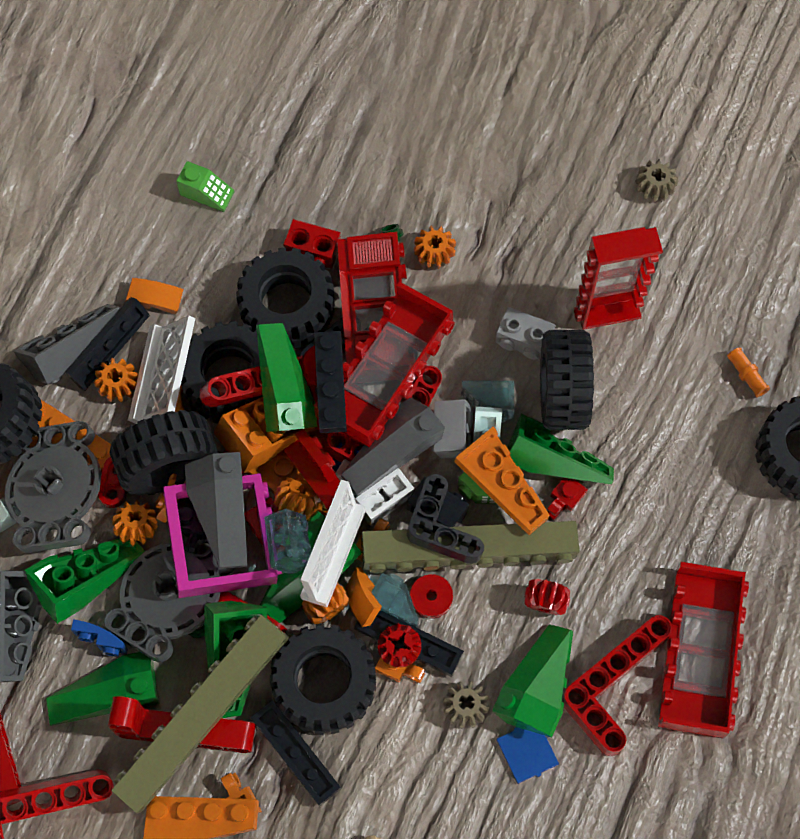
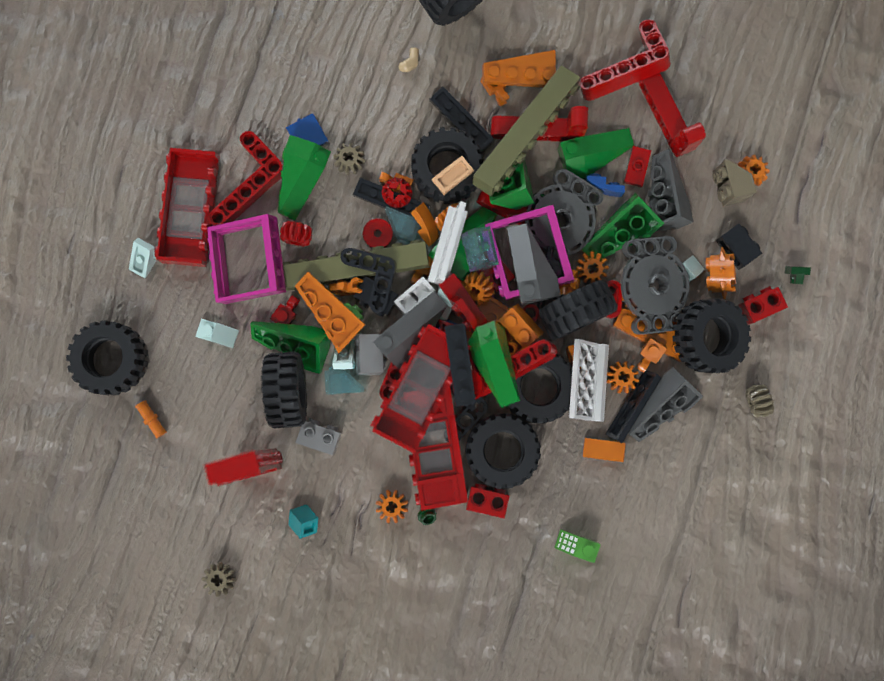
camera: 175 degrees right, 15 degrees up
none -> light aqua slope [129,238,157,278]
none -> light aqua slope [195,319,239,348]
none -> dark pink window [207,214,286,304]
none -> teal panel [288,505,318,539]
none -> orange plate [329,277,363,296]
none -> light nougat tile [432,156,474,195]
none -> red plate [623,146,652,188]
none -> orange plate [637,337,667,373]

